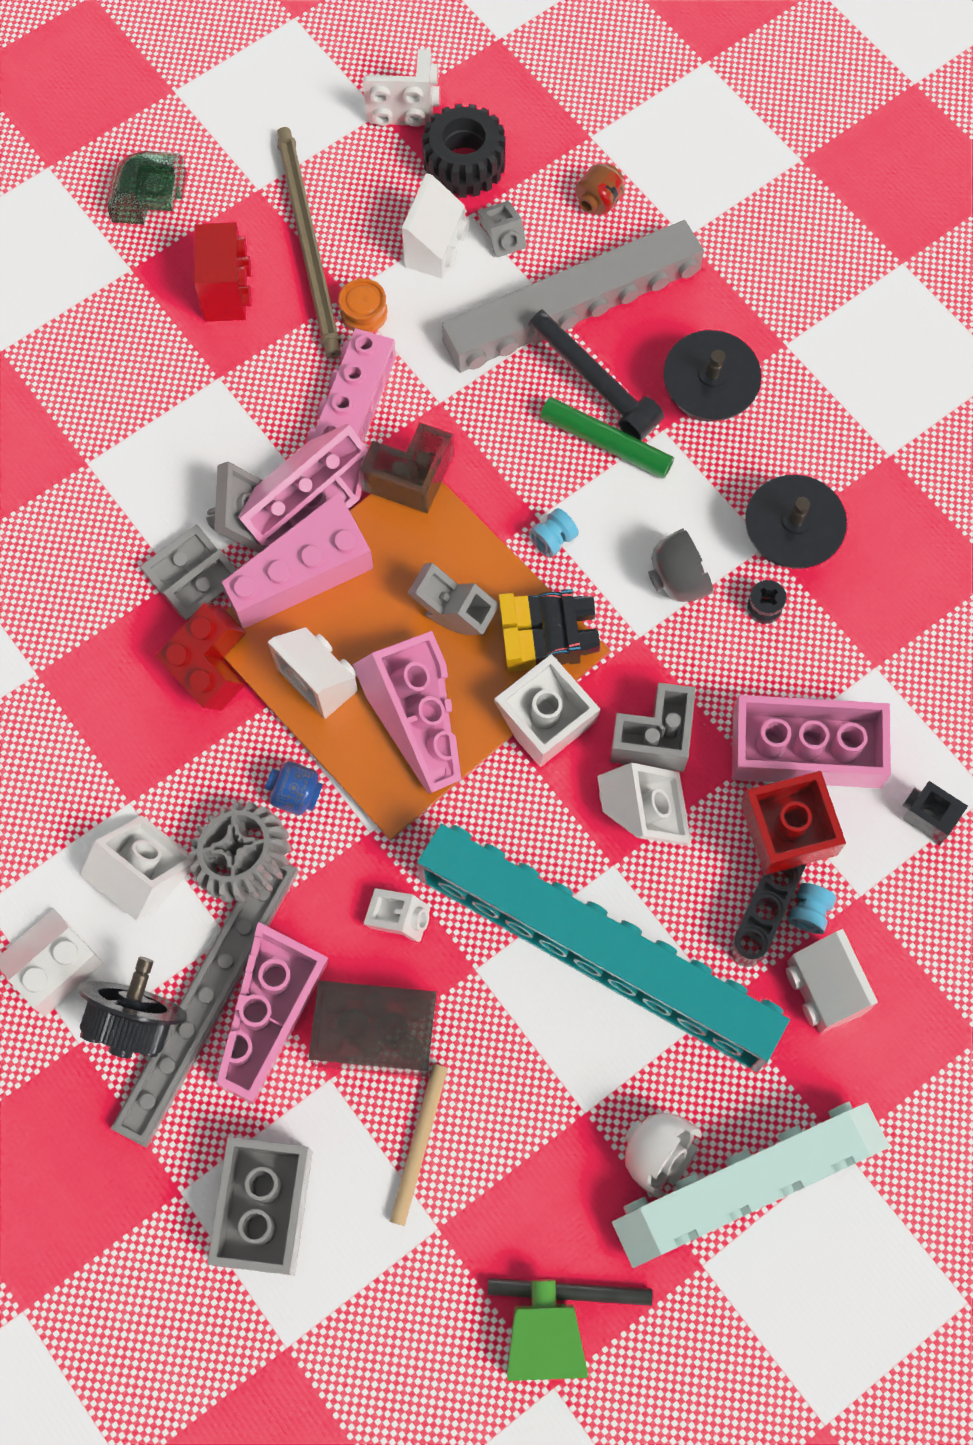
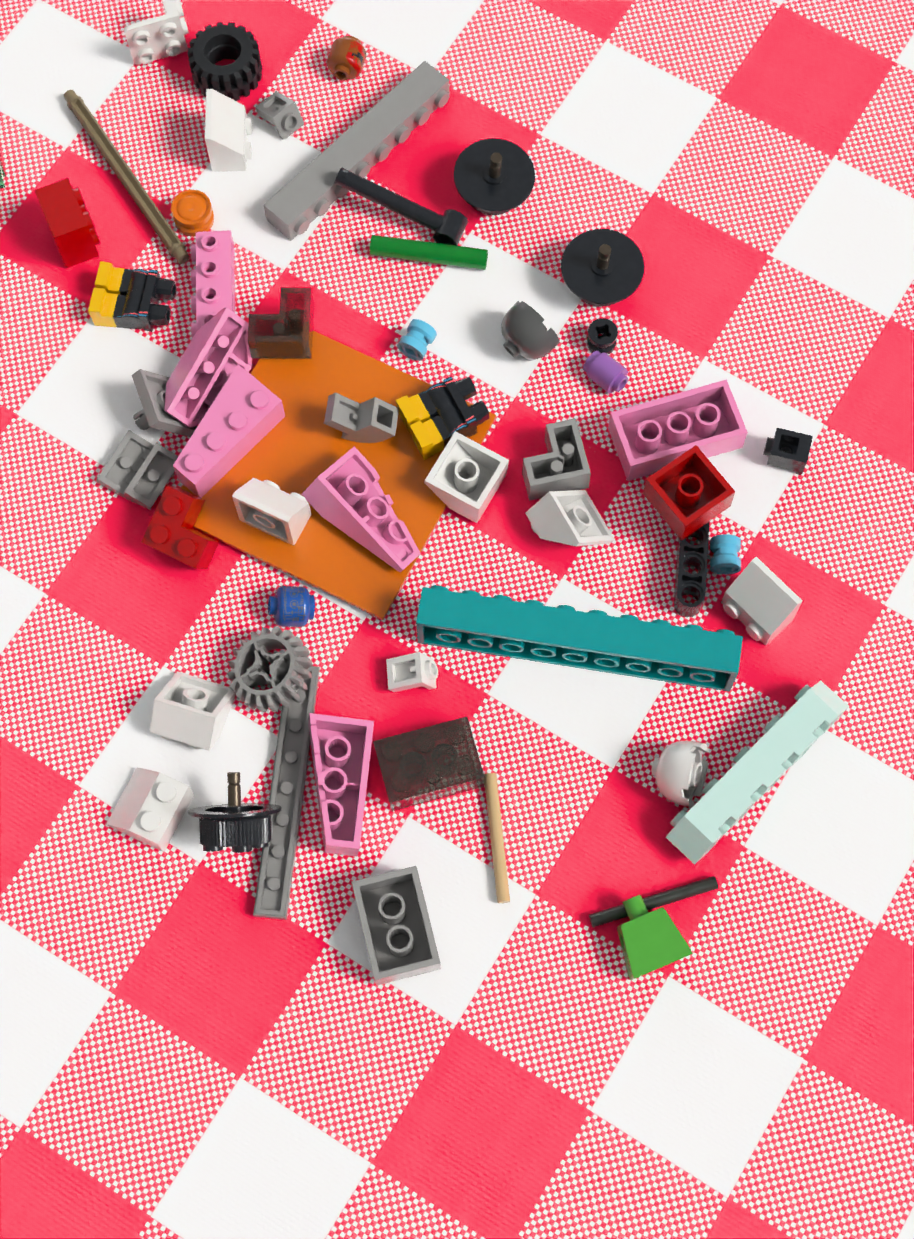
camera: 20 degrees left, 0 degrees up
none -> black hips [88,261,177,332]
none -> medium lavender brick [583,351,628,394]

